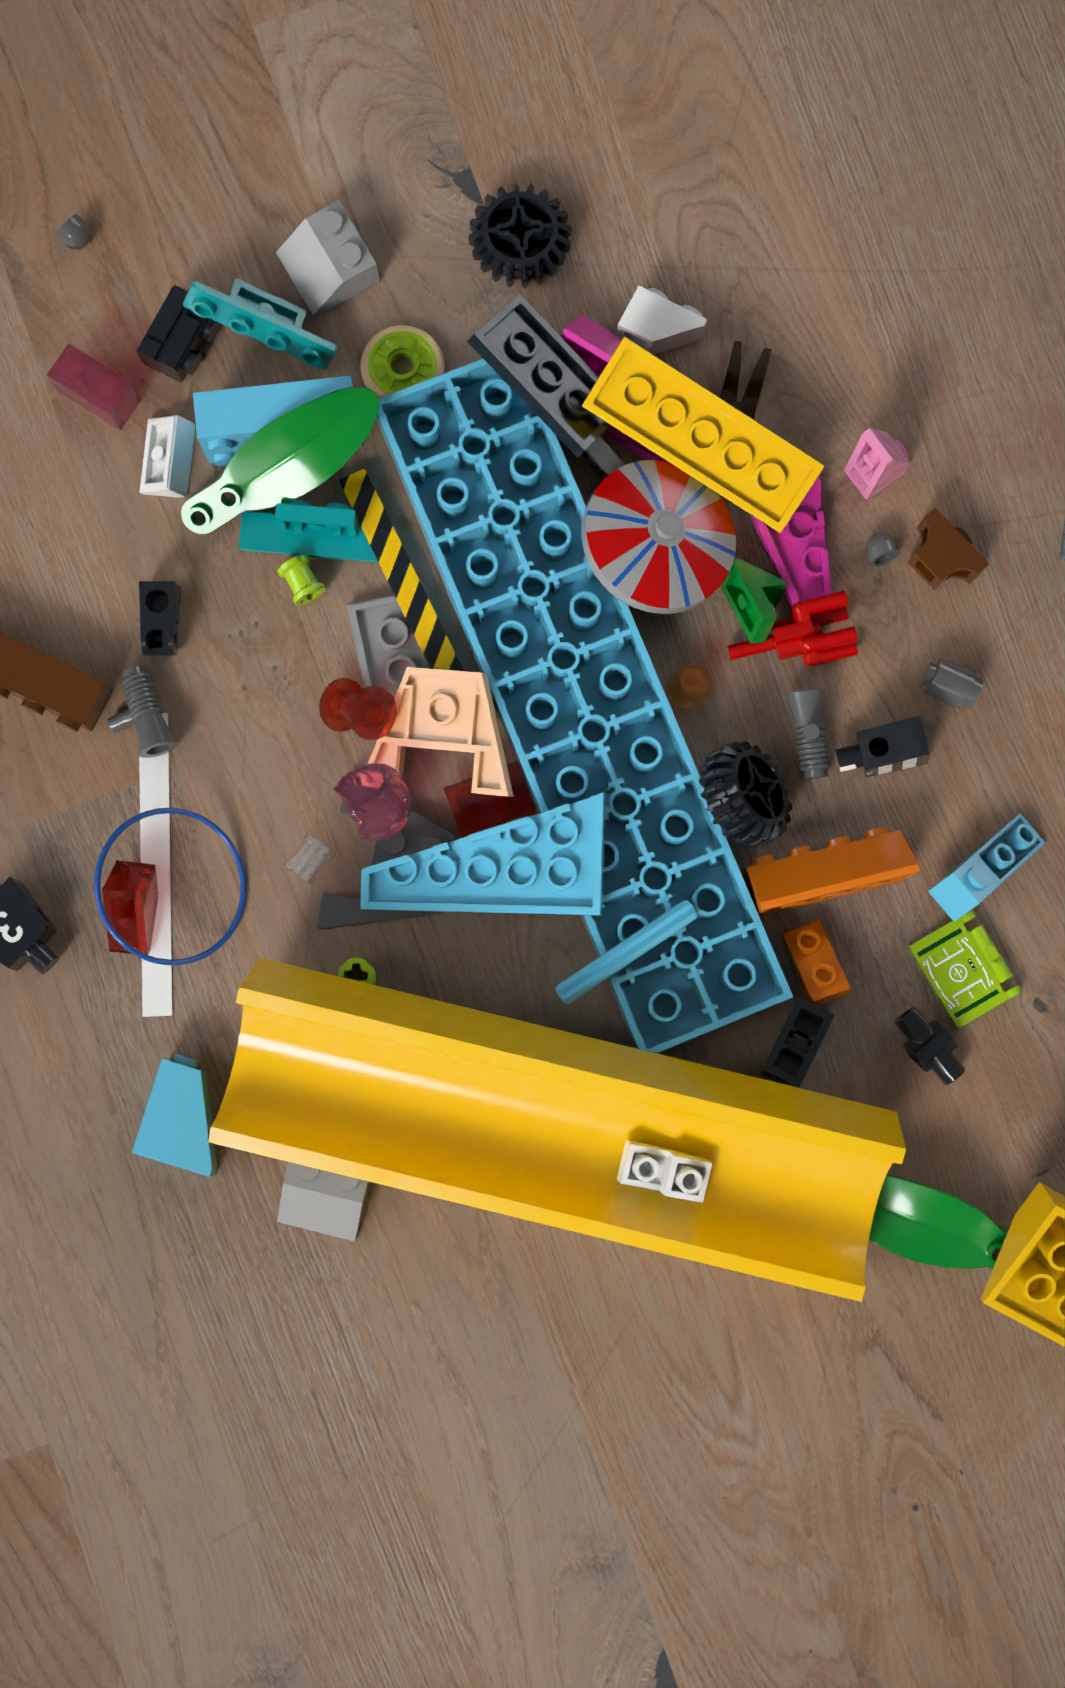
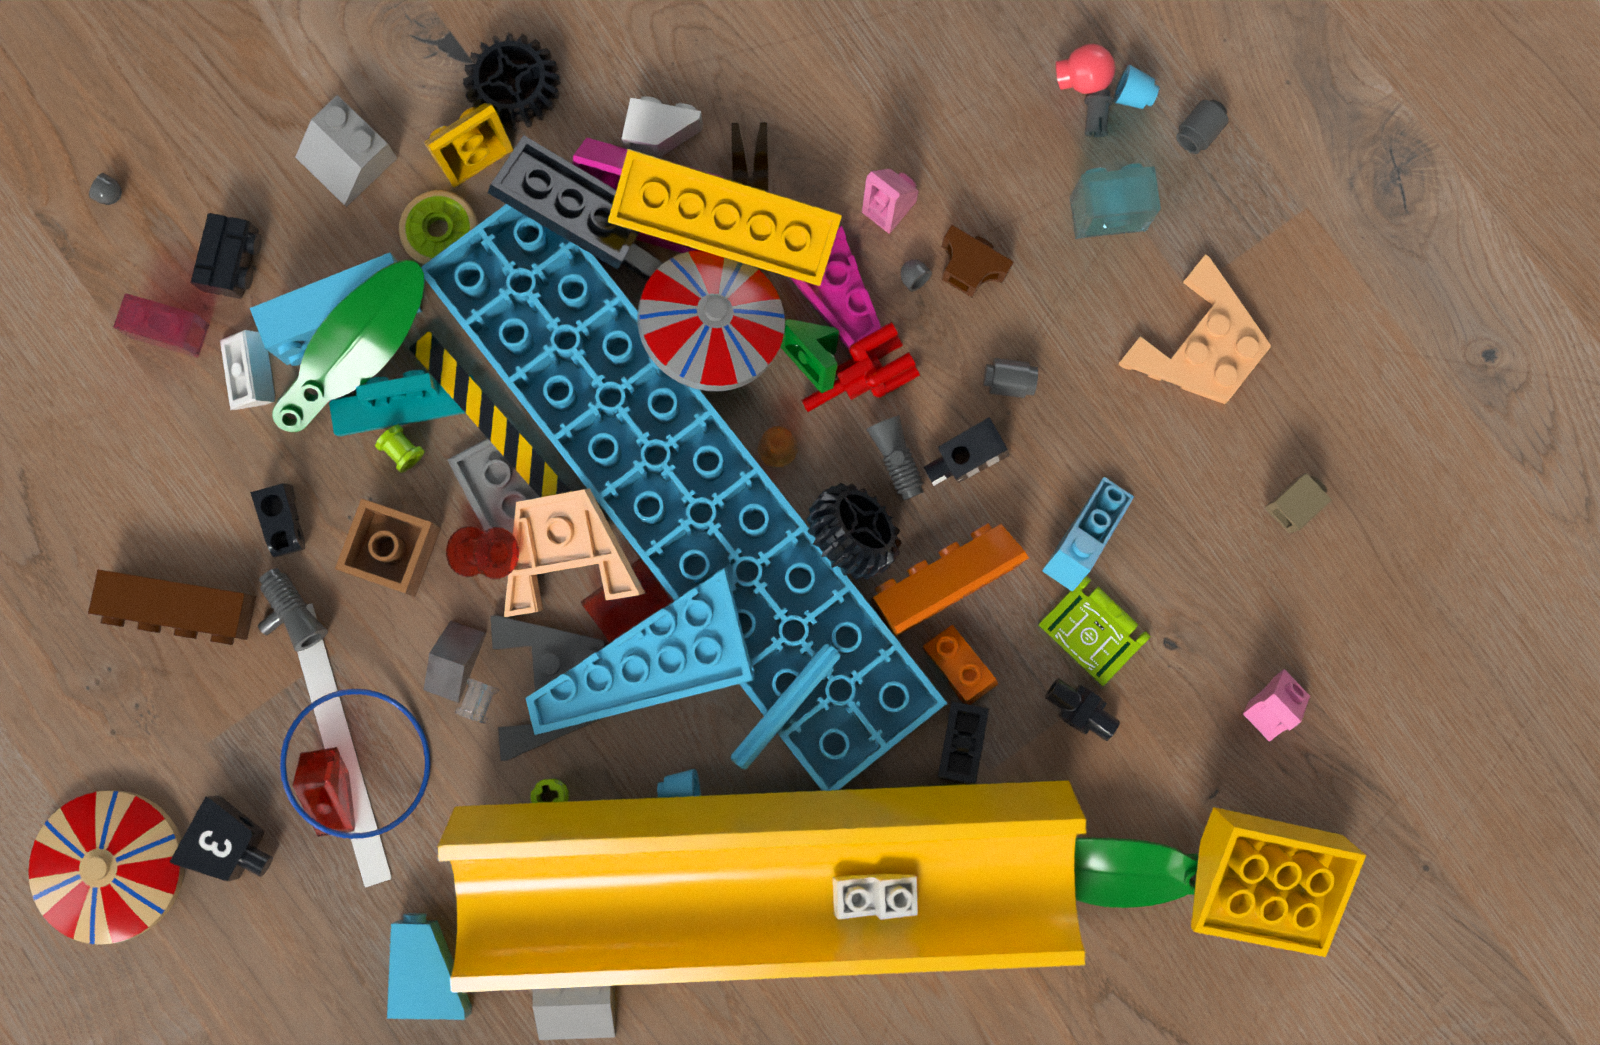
camera: 15 degrees left, 0 degrees up
teal bracket [183,278,338,370] -> none
clear pink piece [333,763,412,841] -> none
none -> medium nougat brick [335,498,441,597]
none -> yellow slope [424,103,514,188]
none -> flat silver slope [424,621,486,703]
none -> medium azure hat [657,769,701,798]

